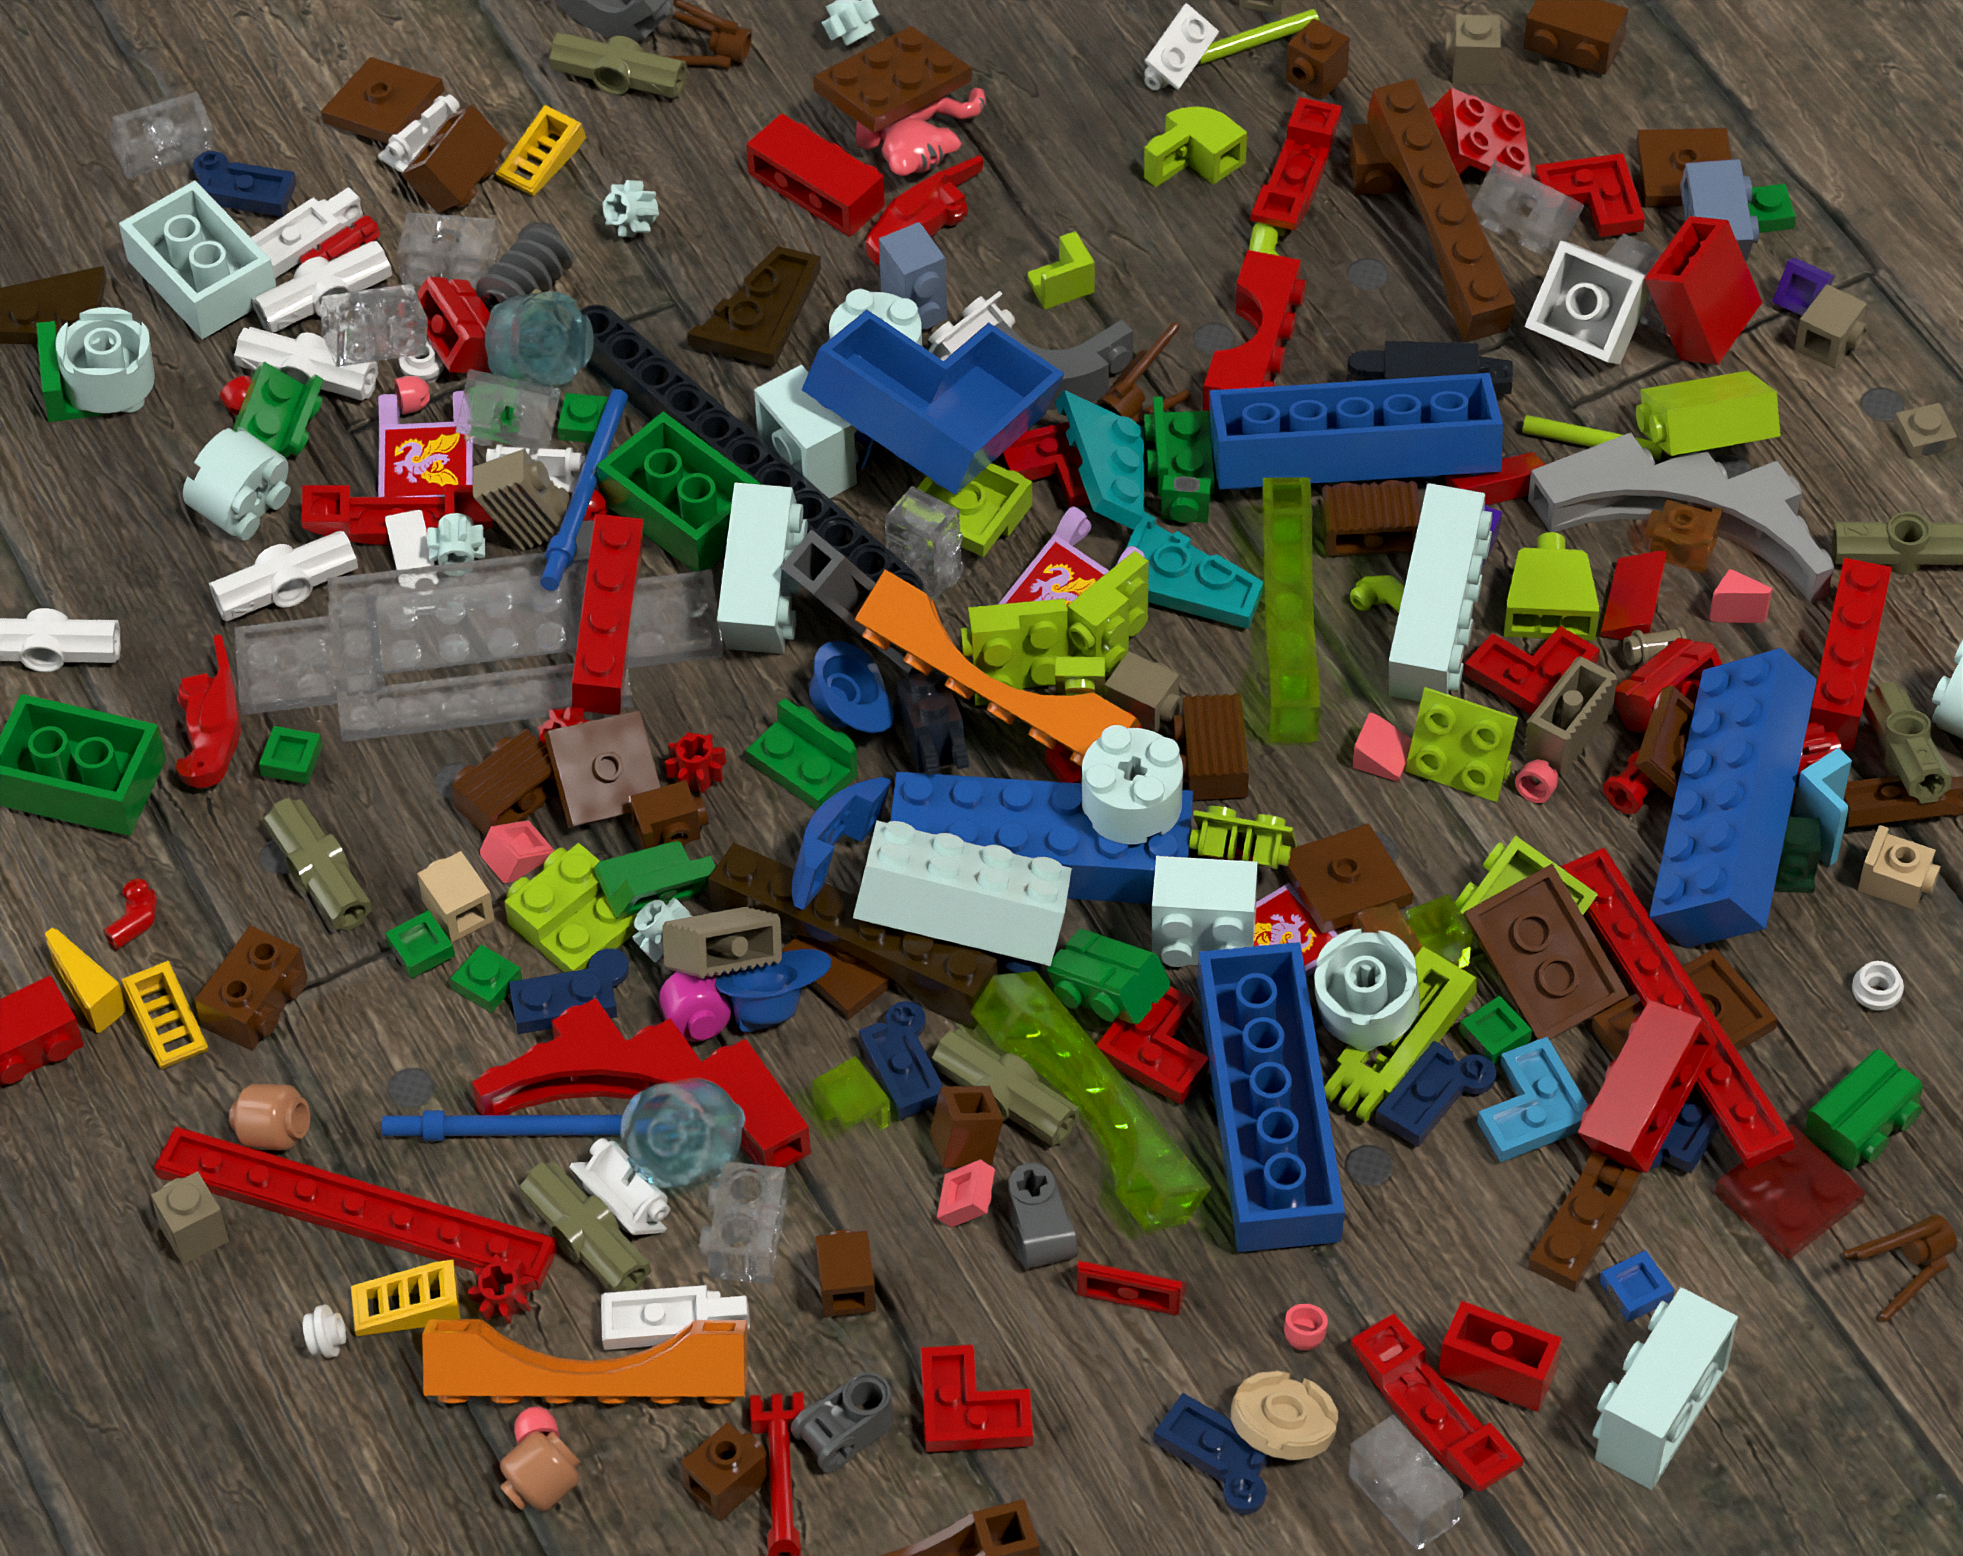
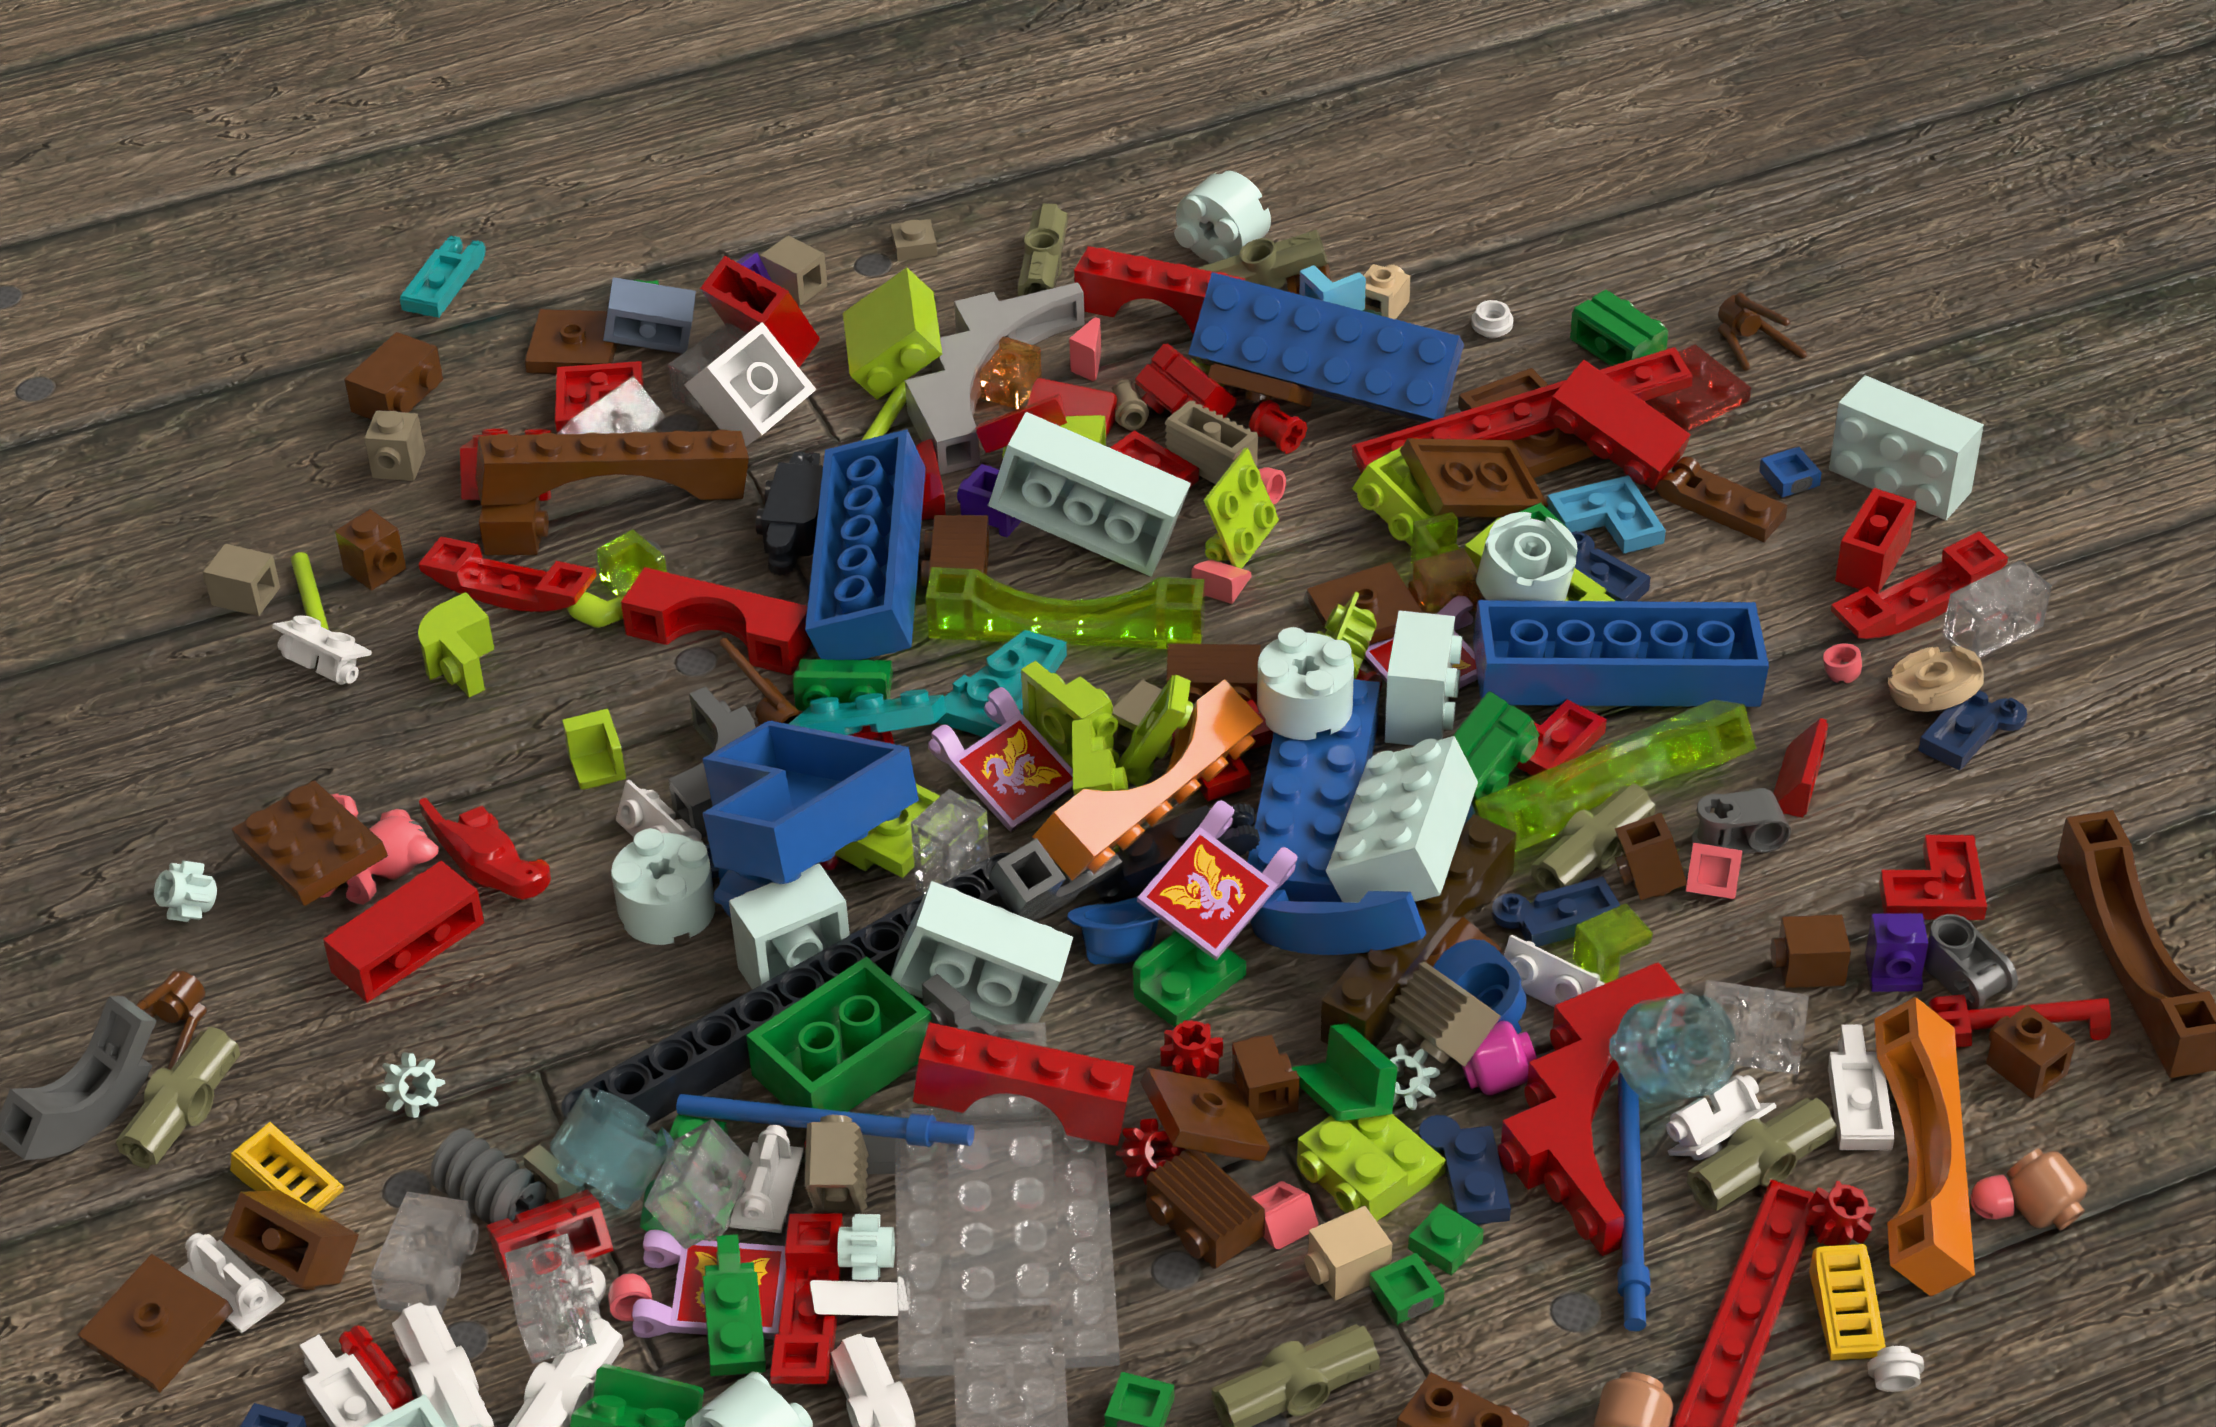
camera: 85 degrees left, 10 degrees down
dark brown wing [687,246,821,367] -> none
sand blue brick [879,222,947,329] -> none
green plate [1161,475,1211,523] -> none
lime arm [1350,575,1405,613] -> none
none -> teal hinge [400,236,486,318]
none -> clear neon green panel [596,529,667,597]
none -> green hinge [703,1234,766,1376]
none -> dark grey plate [922,974,998,1037]
none -> red slope [975,394,1067,453]
none -> flag [1137,800,1298,960]
none -> white hinge [1504,935,1606,1007]
none -> dark purple brick [1865,913,1928,992]

